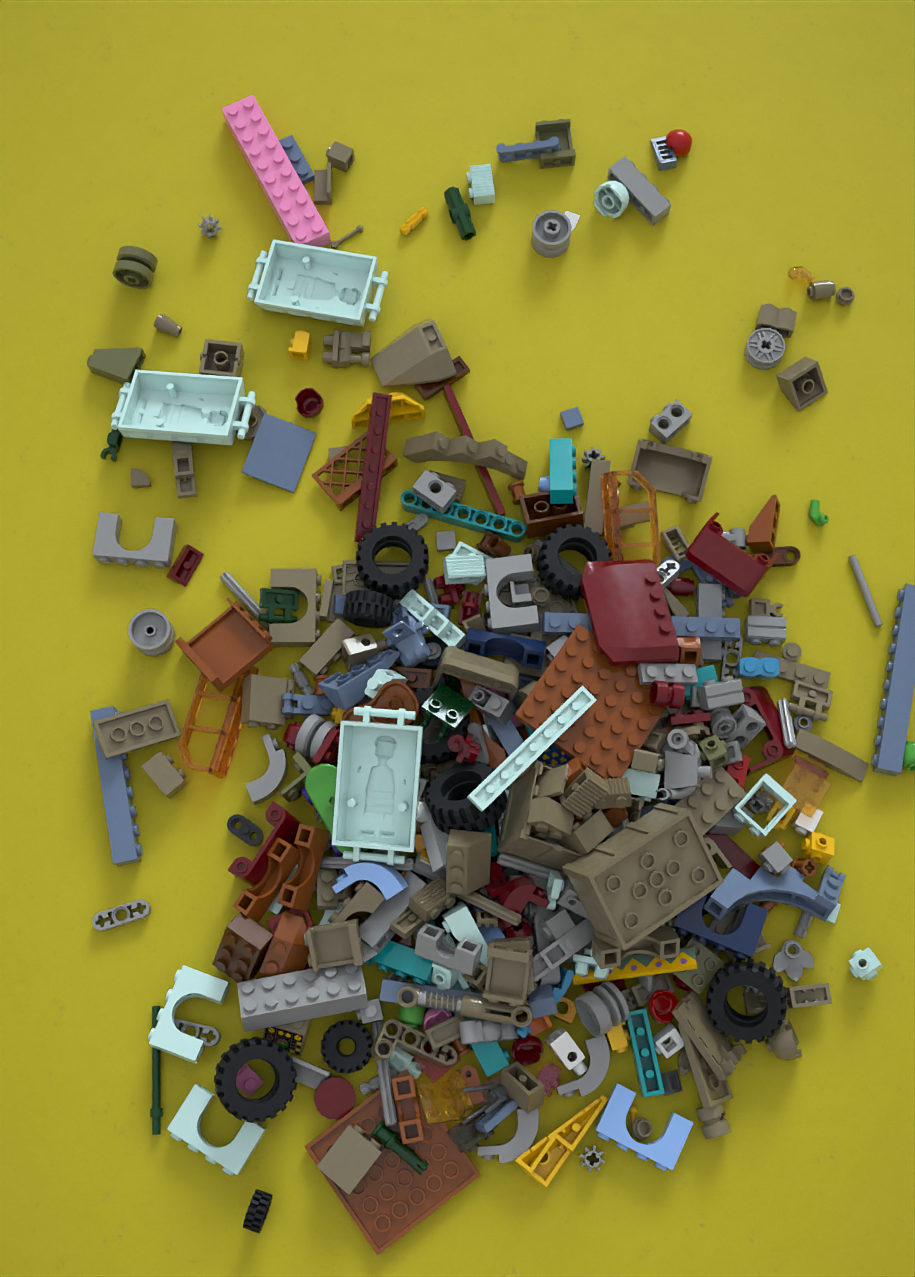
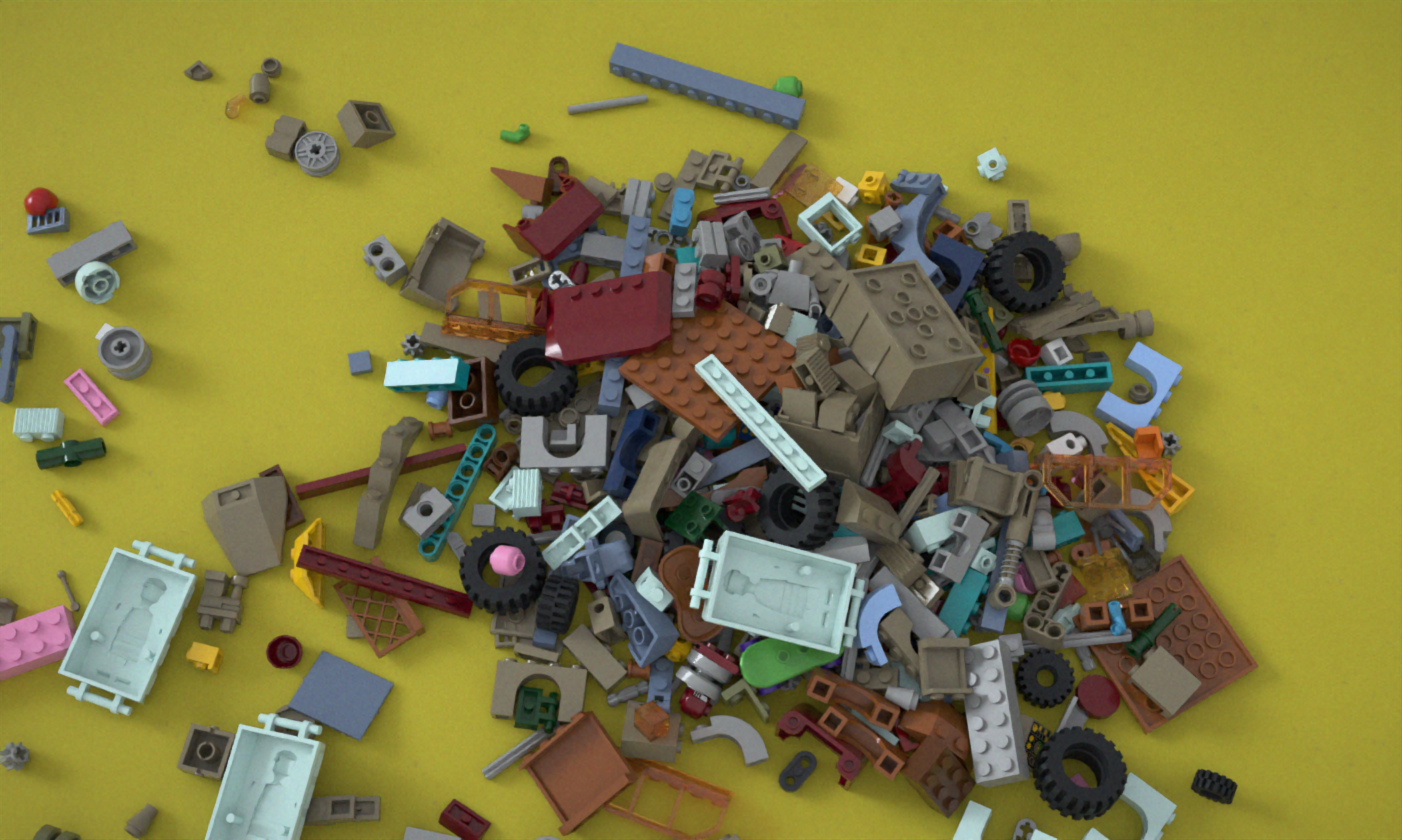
camera: 85 degrees left, 5 degrees down
none -> bright pink tile [64,368,121,427]
none -> dark tan tile [184,60,213,81]
none -> bright pink head [490,545,525,576]
none -> dark red slope [533,287,549,330]
none -> dark tan panel [575,176,619,208]
none -> clear orange brick [634,700,670,742]
none -> yellow brick [854,244,887,269]
none -> light grey cone [885,686,920,711]
none -> dark orange brick [932,219,967,245]
none -> dark green pin [963,289,1004,353]
none -> clear orange plate [1034,452,1172,511]
none -> dark azure arm [1108,601,1127,636]
none -> orange panel [1133,426,1164,461]

